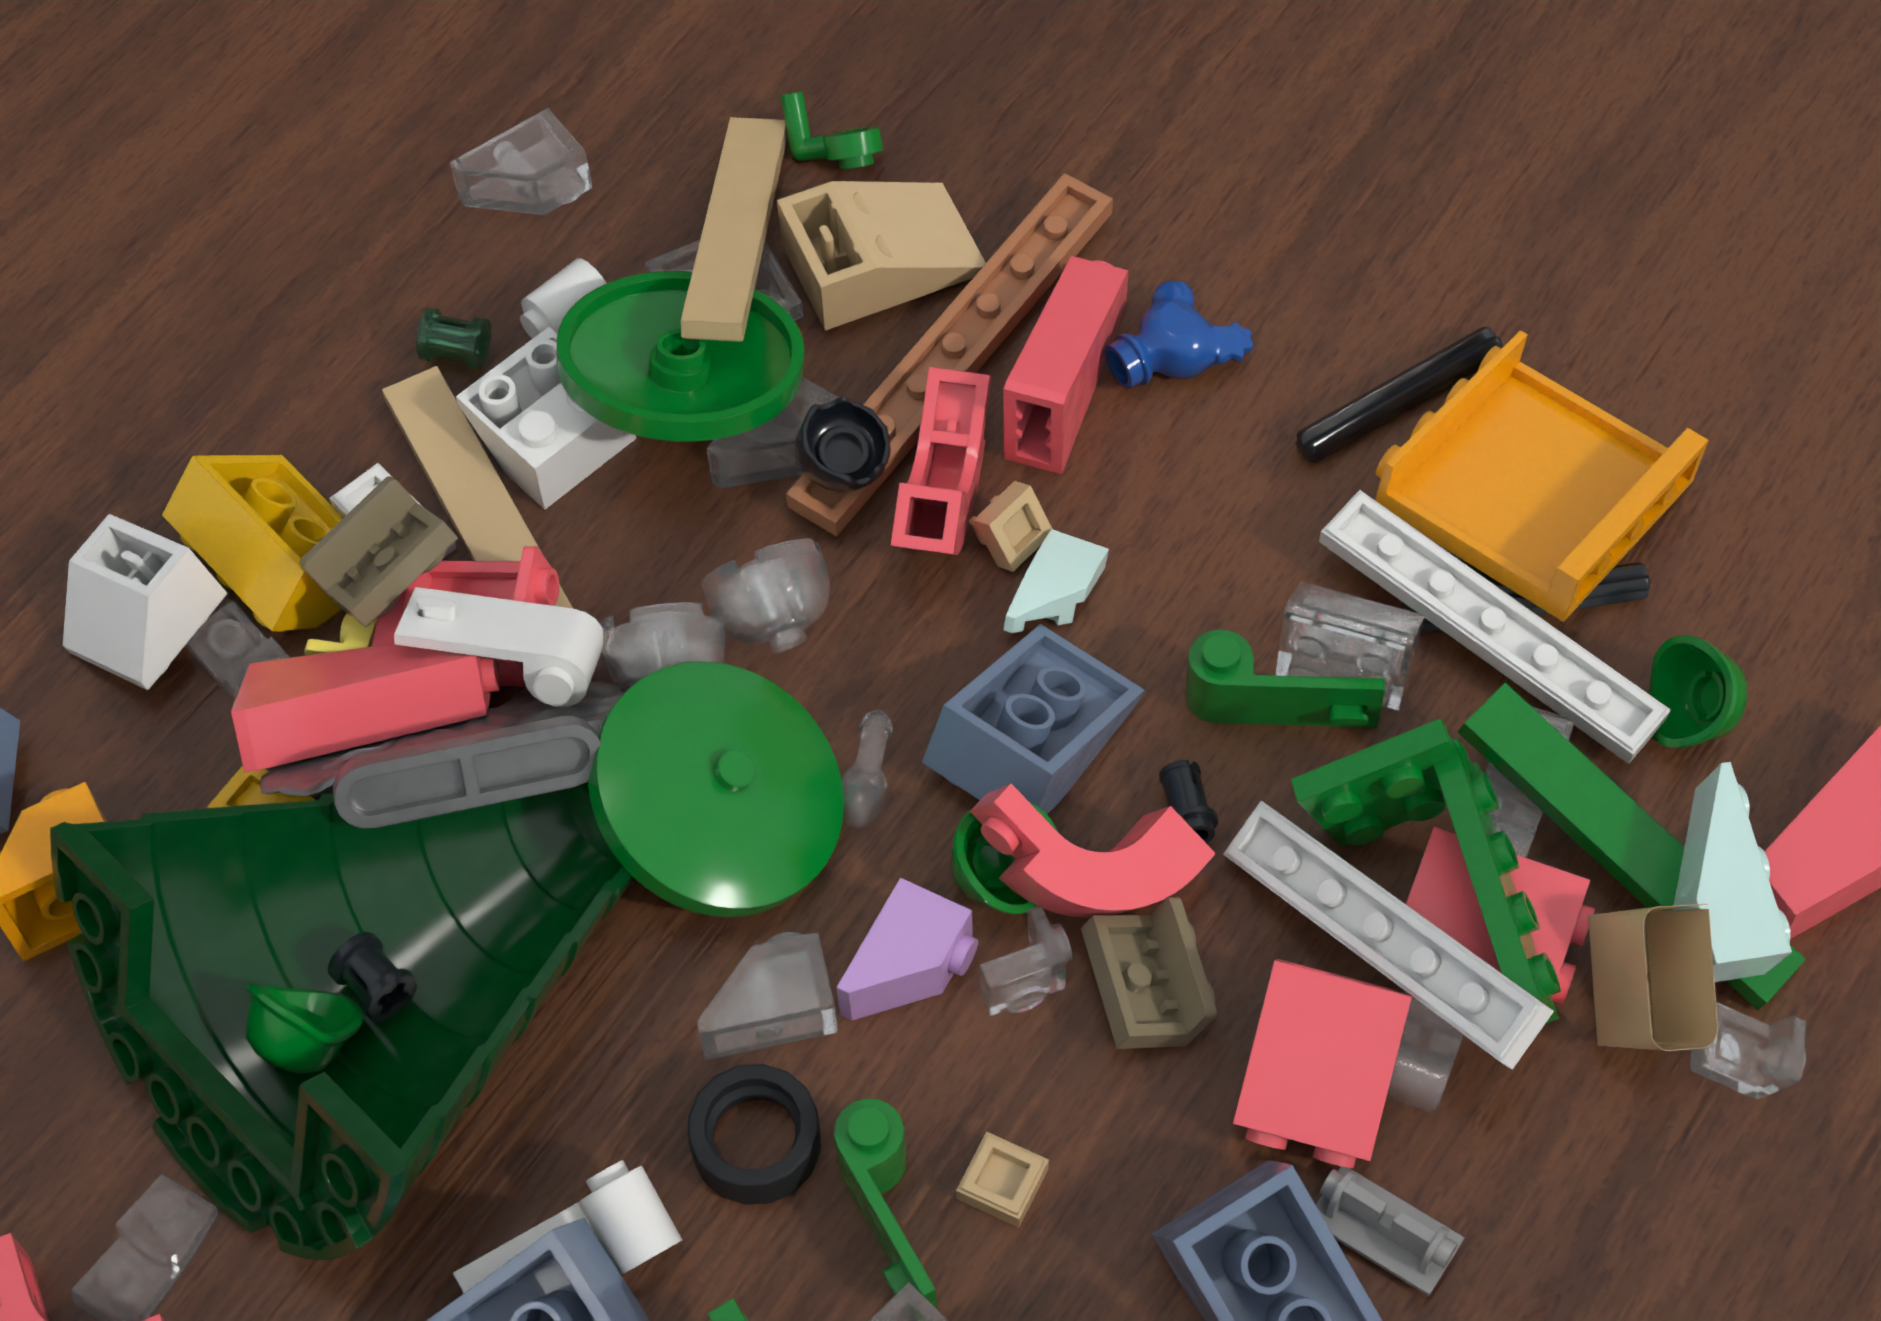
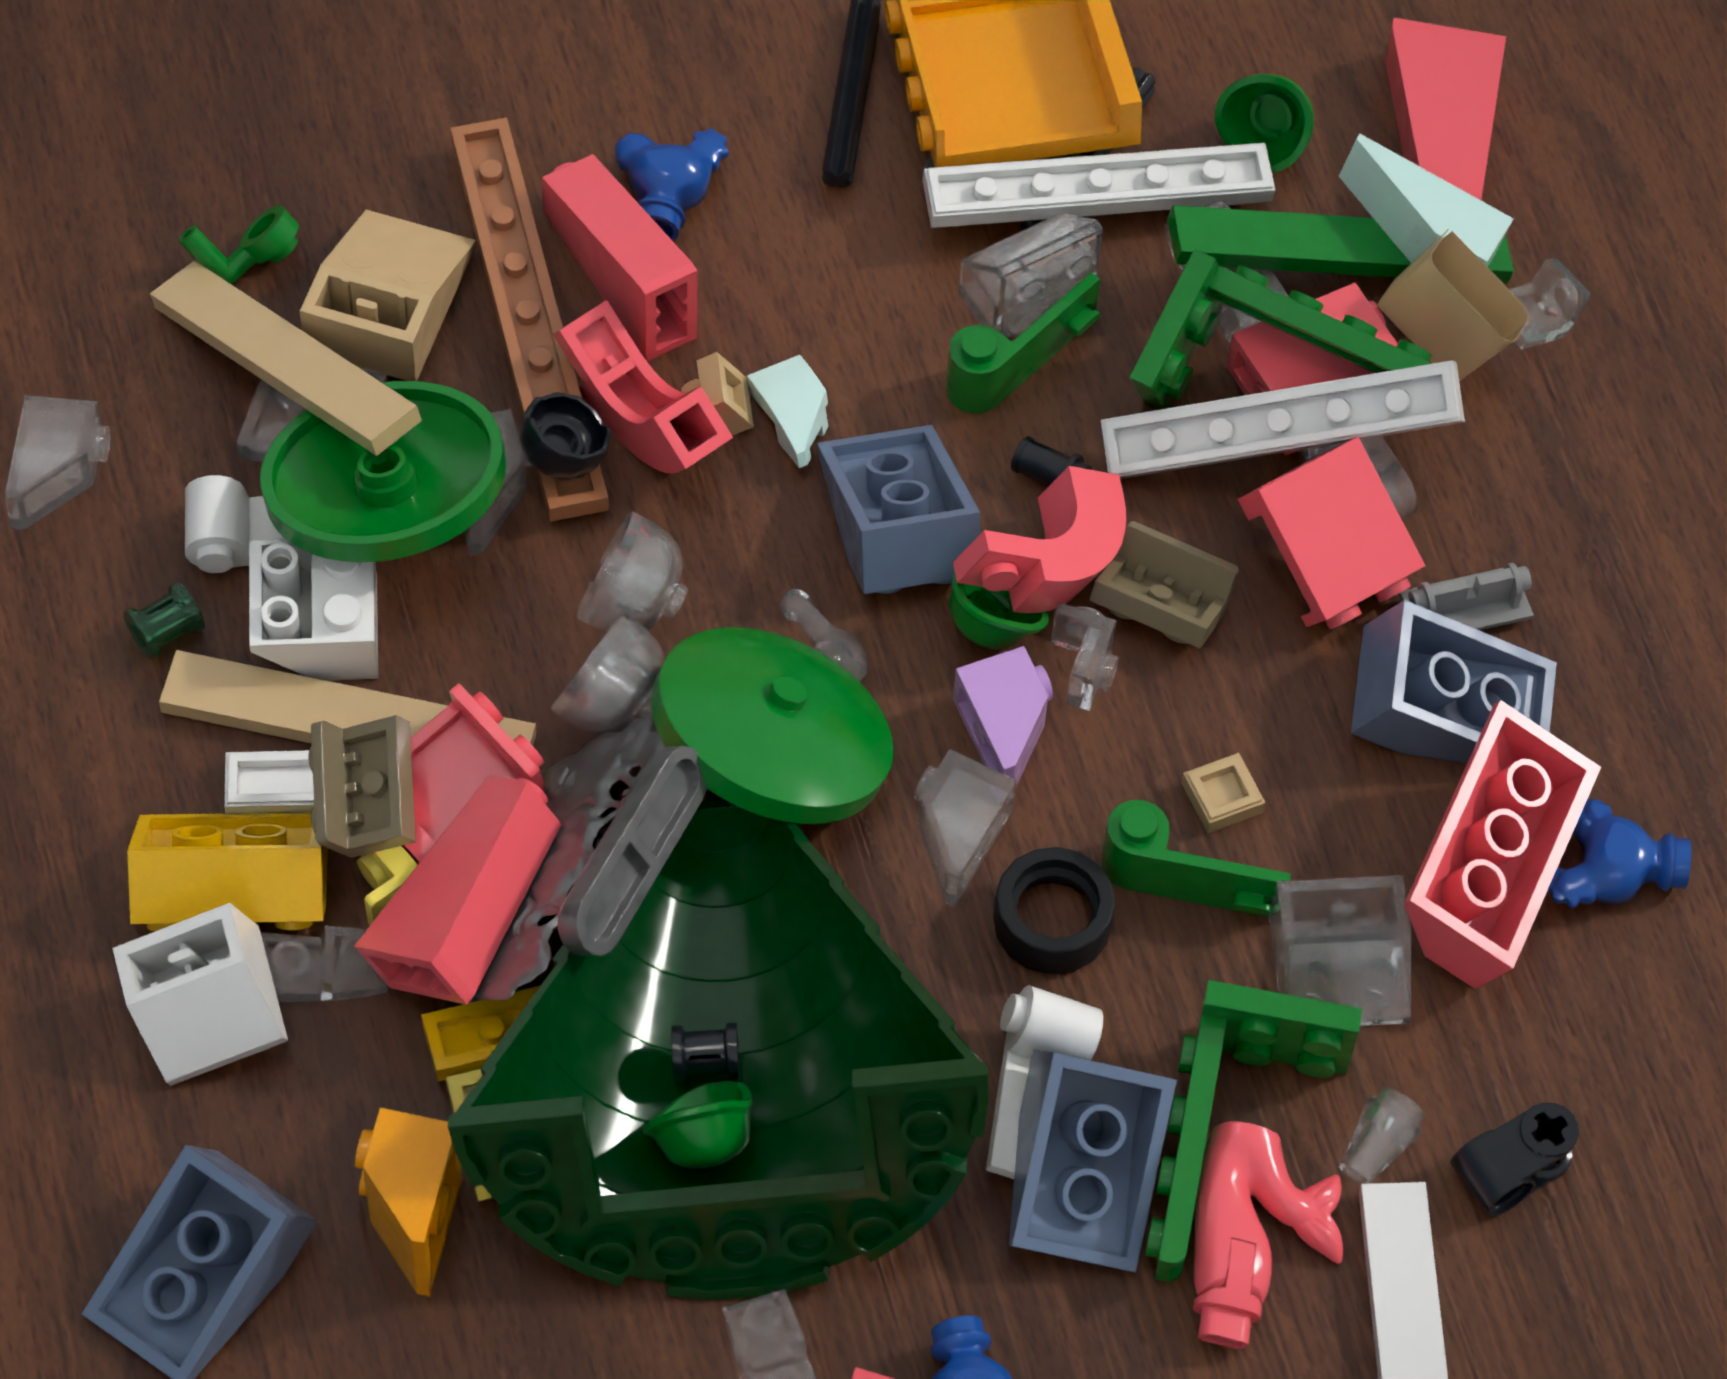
camera: 55 degrees left, 0 degrees up
white door [394,587,605,707] -> none

